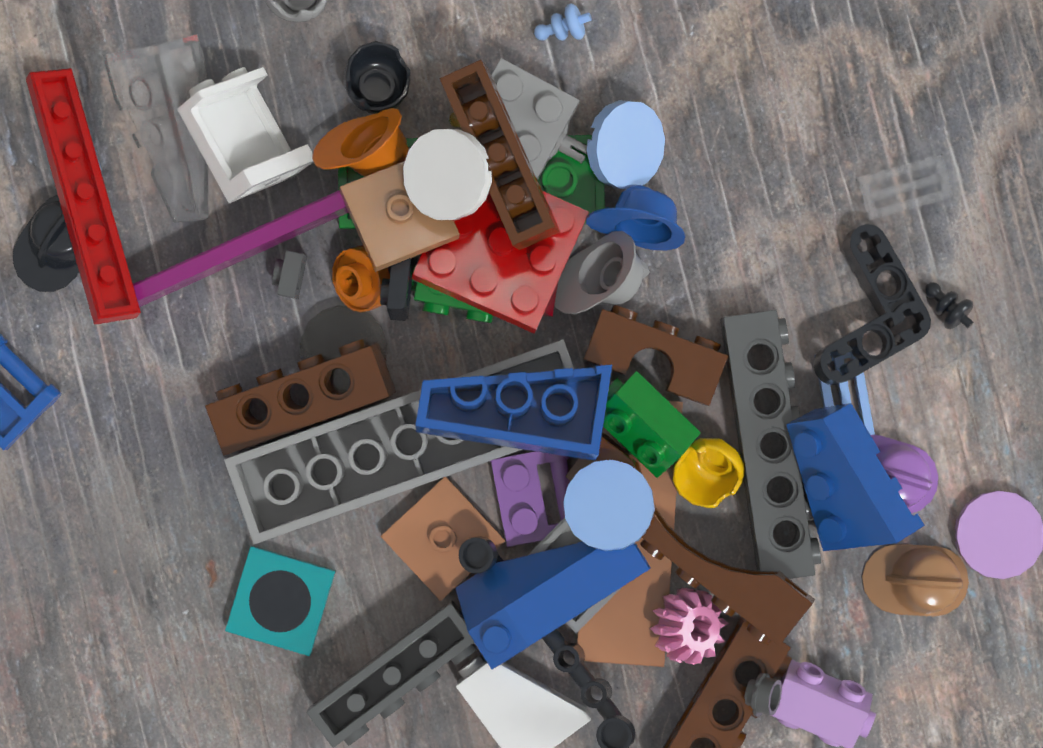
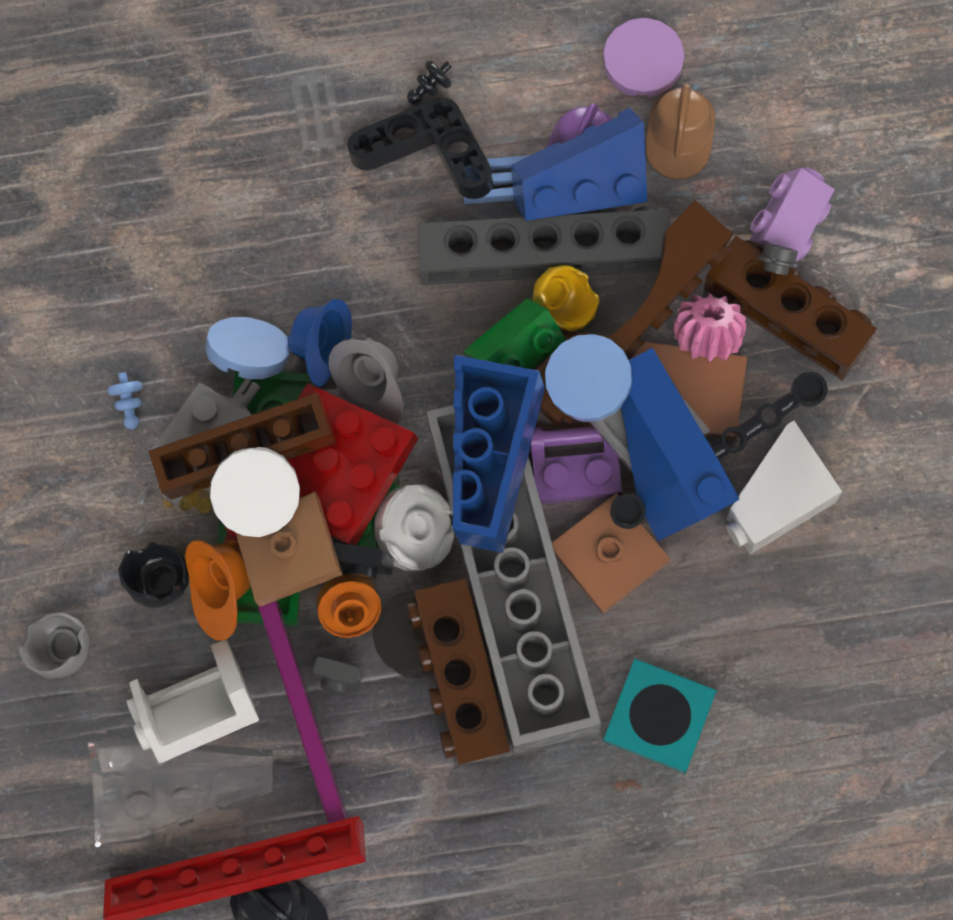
camera: 80 degrees left, 15 degrees down
dark grey brick [306,600,476,748] -> none
reddish brown arch [583,305,728,406] -> none
none -> white tile [375,485,455,571]

